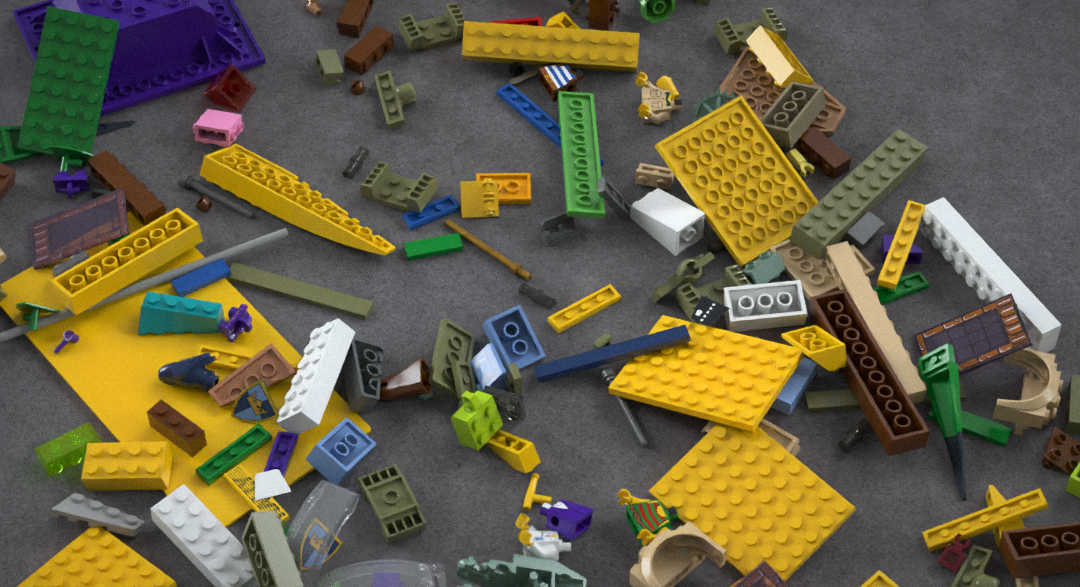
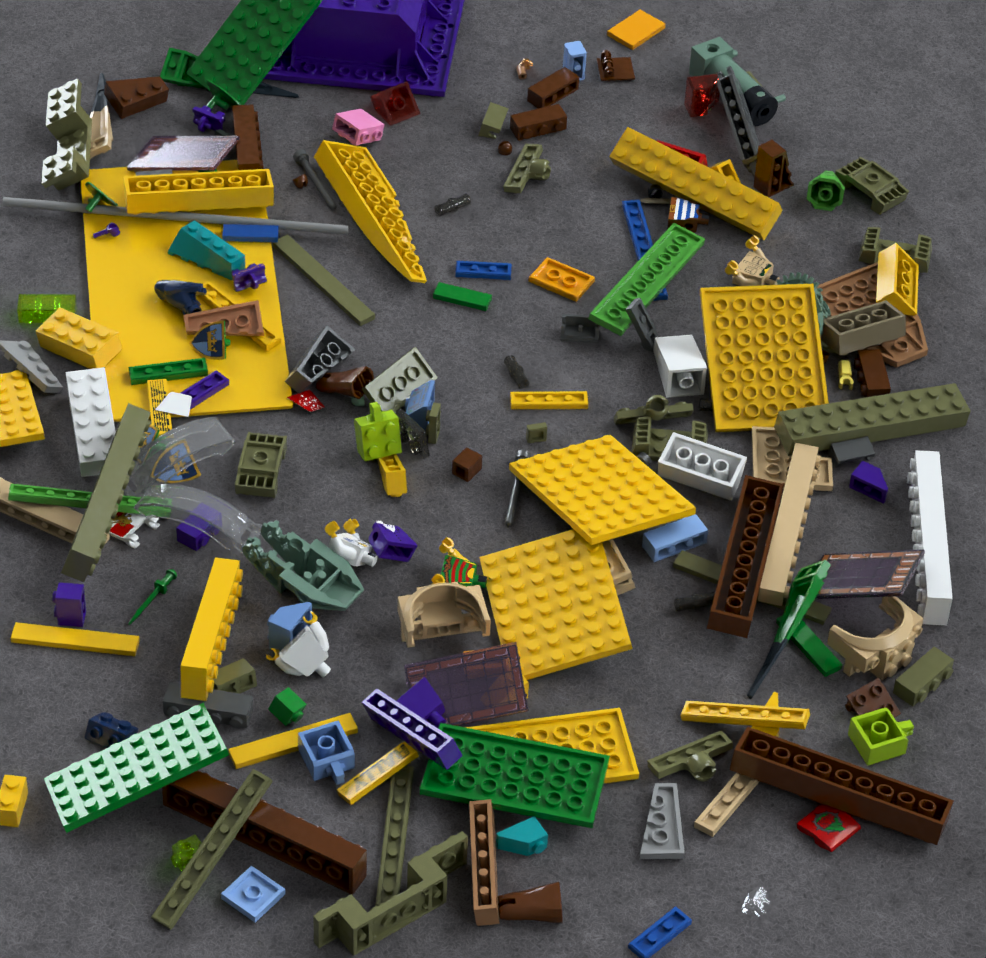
camera: 30 degrees right, 5 degrees down
reddish brown brick [147,399,207,458] -> none
white brick [277,319,355,435] -> none
medium blue slope [305,417,377,486] -> none
olive plate [360,161,439,213] -> none
olive plate [398,3,466,51] -> none
pearl gold bar [444,219,532,281] -> none
olive hinge [451,361,477,409] -> none
yellow hinge [460,178,499,218] -> none
medium blue slope [482,305,546,370] -> none
yellow piece [522,473,552,511] -> none
dark blue tile [534,324,691,383] -> none
tan bracket [635,163,675,190] -> none
yellow cone [656,76,680,100] -> none
black sticker [691,296,730,326] -> none
sand green brick [742,251,786,285] -> none
yellow slope [781,325,846,371] -> none
green tile [872,271,930,305] -> none
yellow tile [877,200,925,290] -> none
dark red plate [937,533,971,573] -> none
none -> red sticker [287,390,325,412]
none -> reddish brown brick [452,447,482,482]

